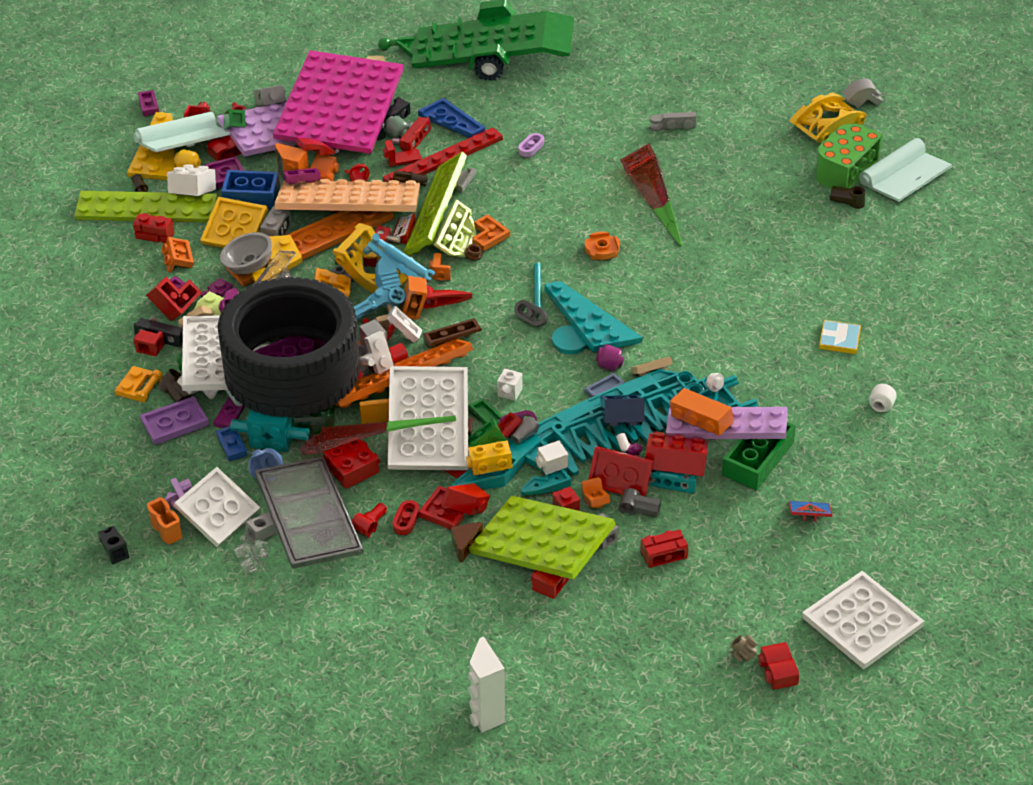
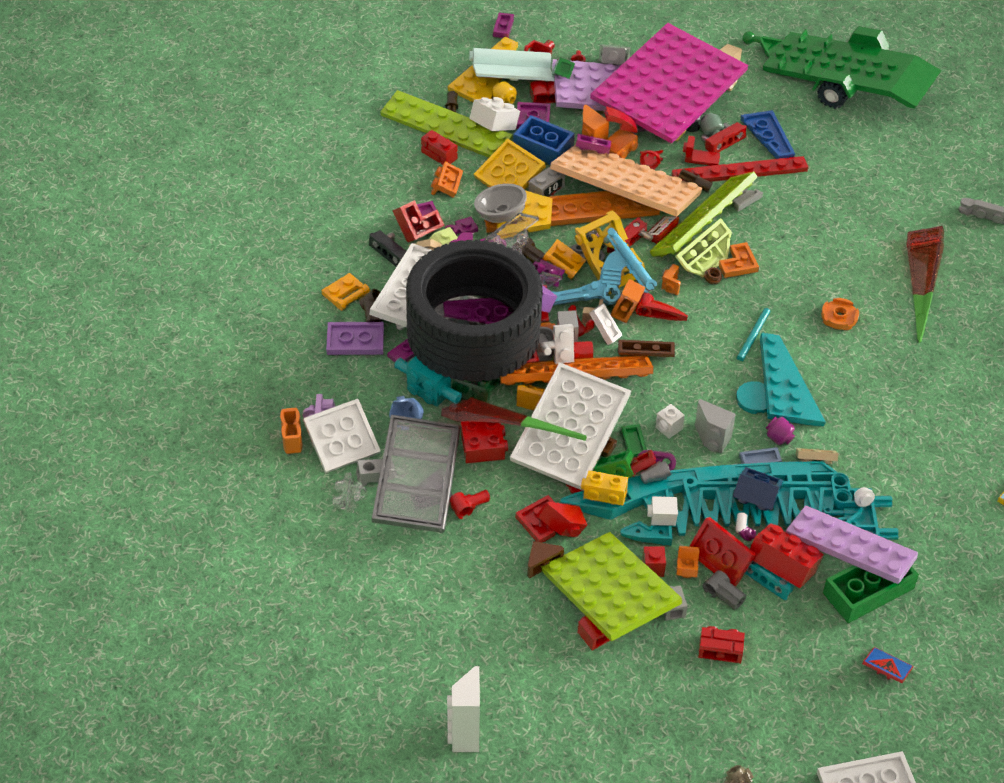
camera: 25 degrees right, 5 degrees up
black leg [97,526,130,565] -> none
red brick [133,330,165,357] -> none
blue plate [216,426,247,461] -> none
black leg [384,97,411,123] -> none
red plate [393,500,419,535] -> none
dark grey plate [514,300,548,327] -> none
lavender plate [518,133,544,157] -> none
orange brick [670,388,734,436] -> none
none -> light grey slope [695,399,736,454]

